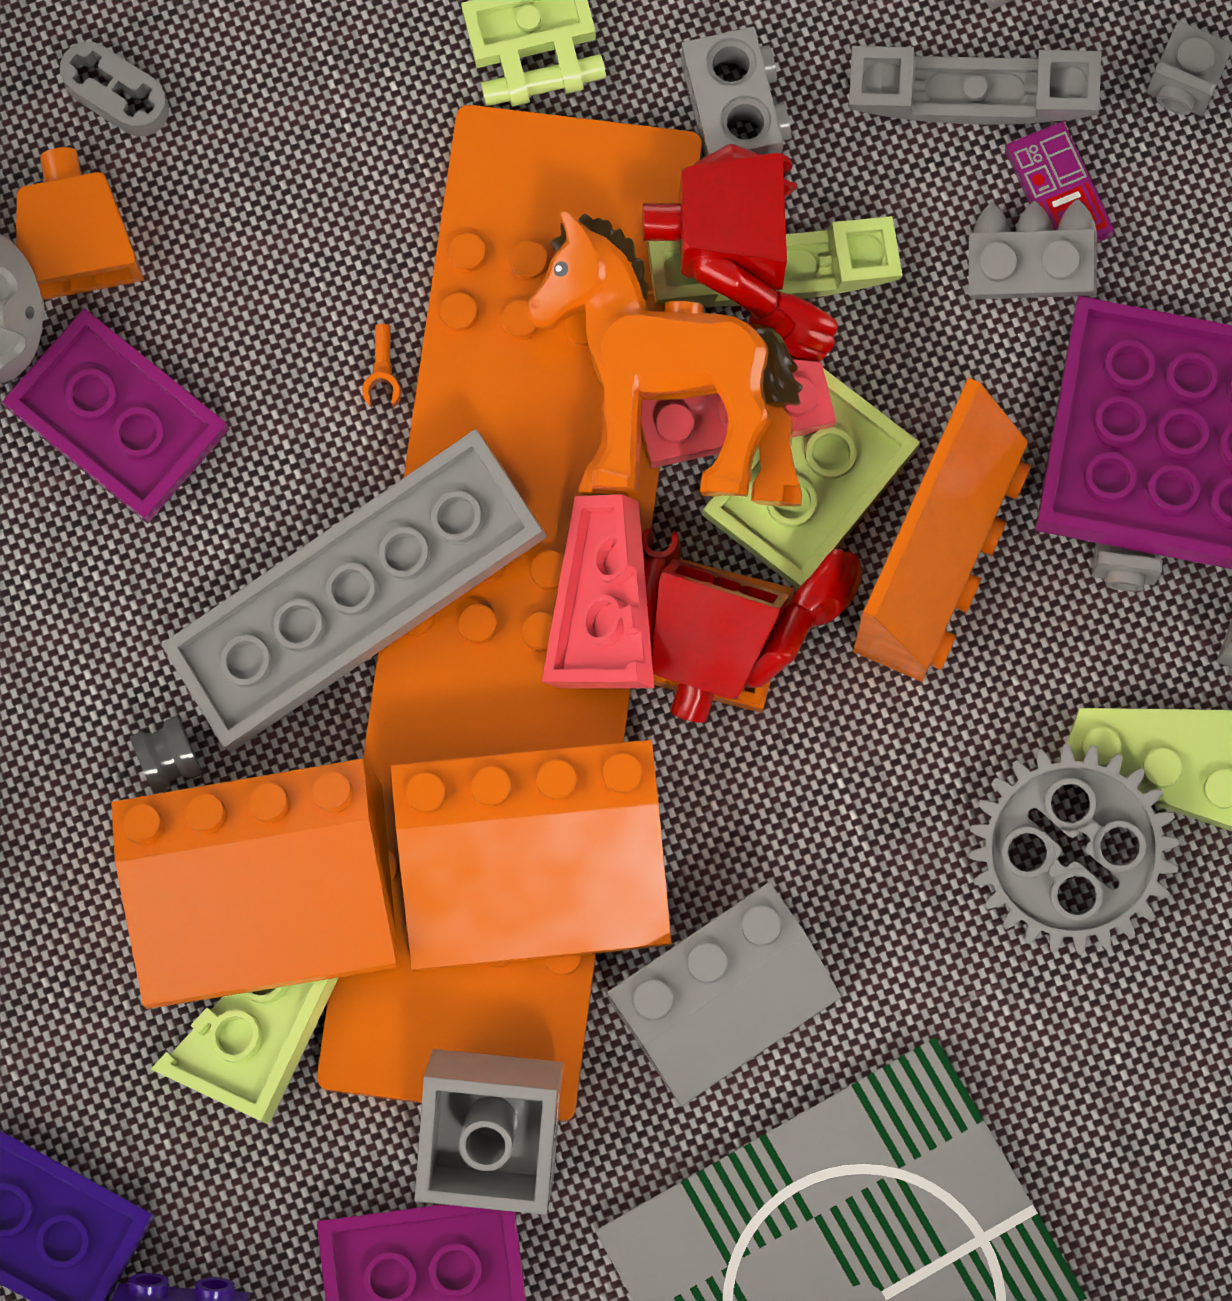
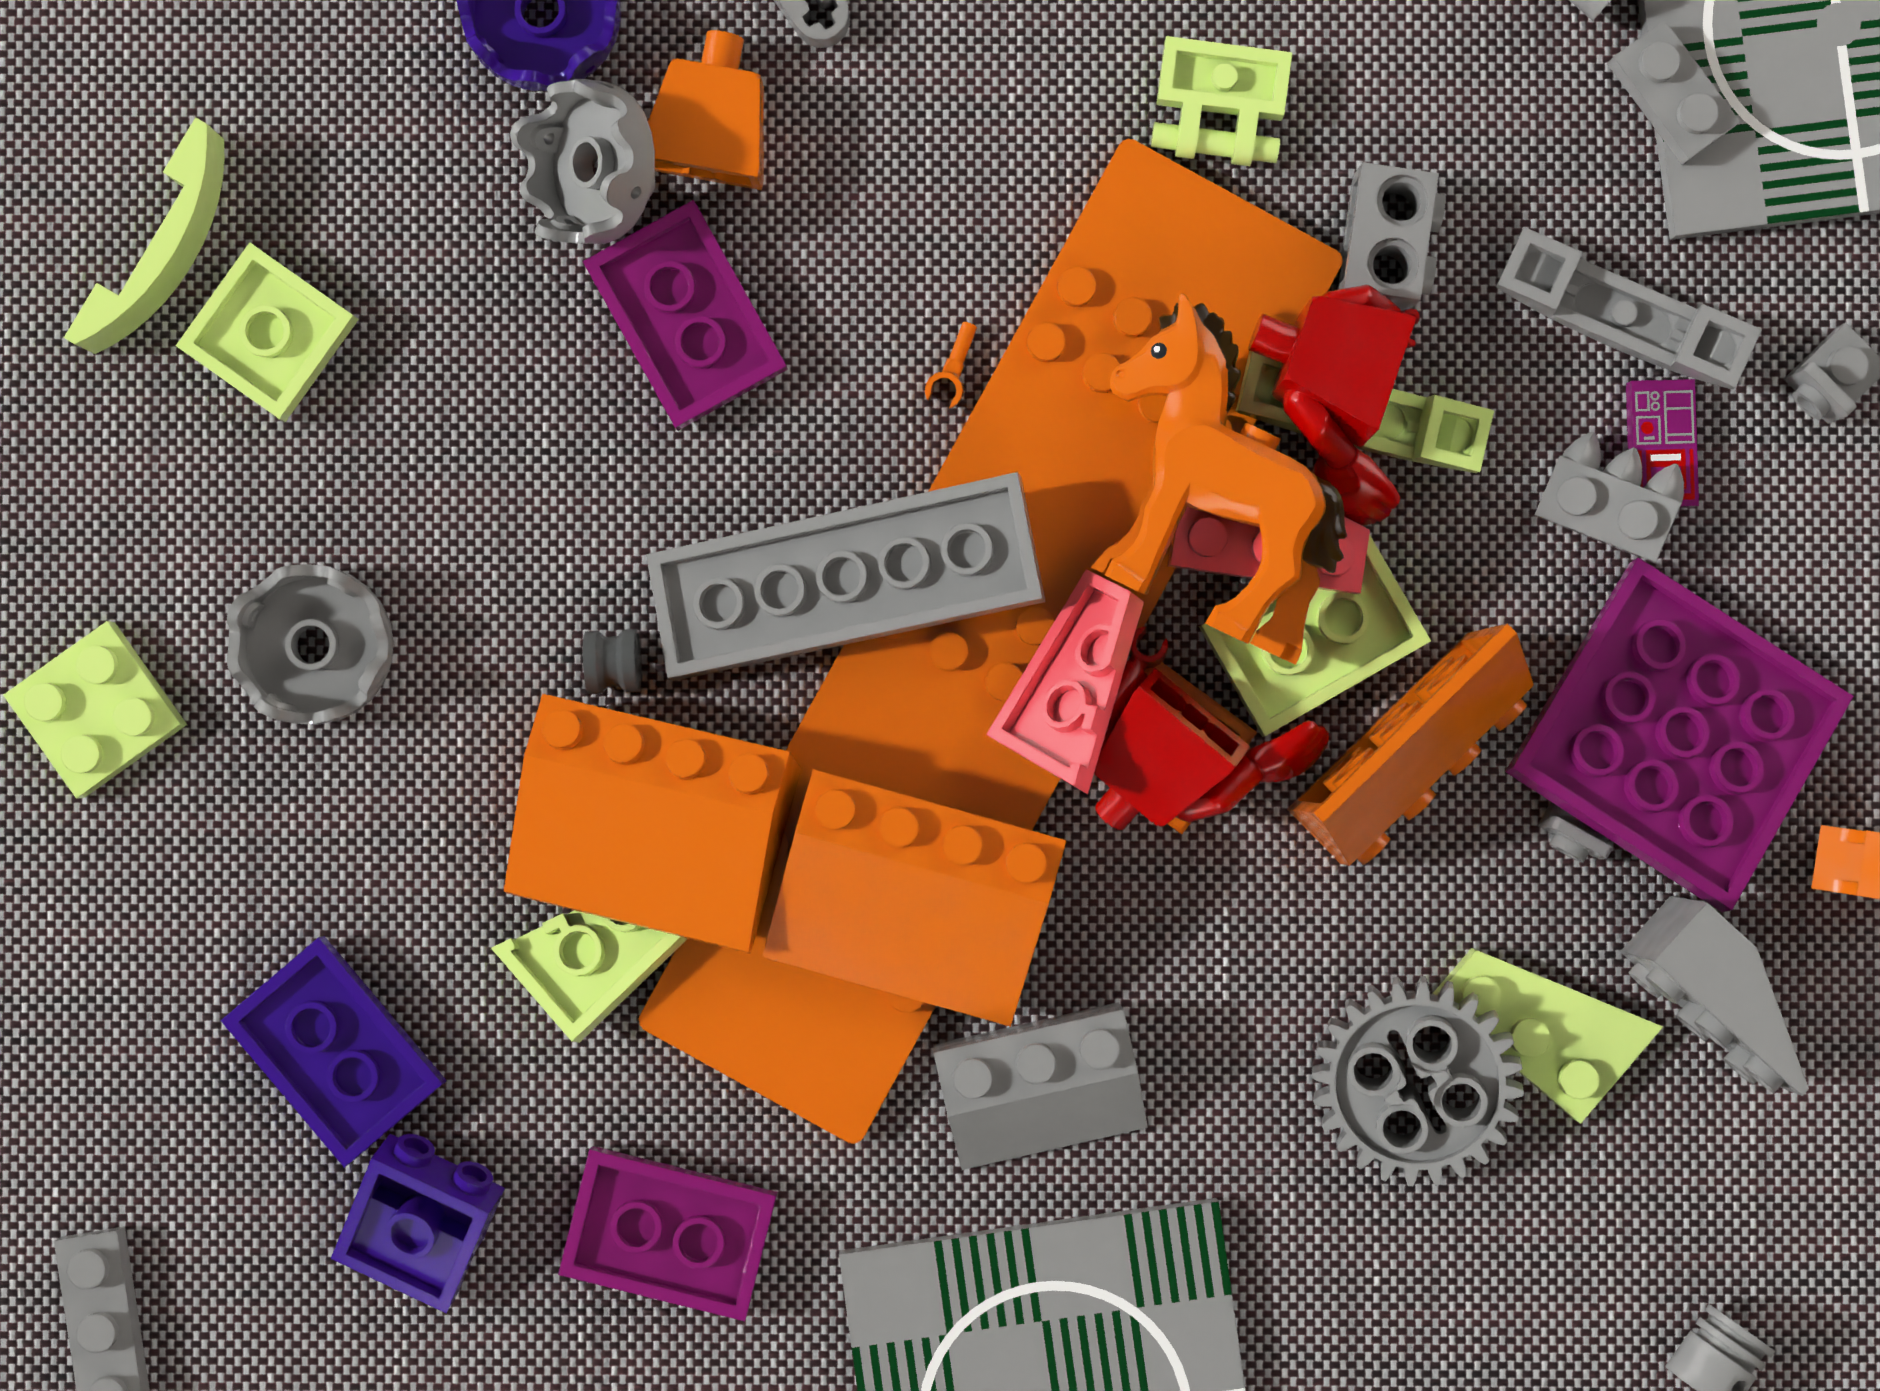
camera: 20 degrees right, 10 degrees up
light grey brick [415,1049,563,1215] -> none

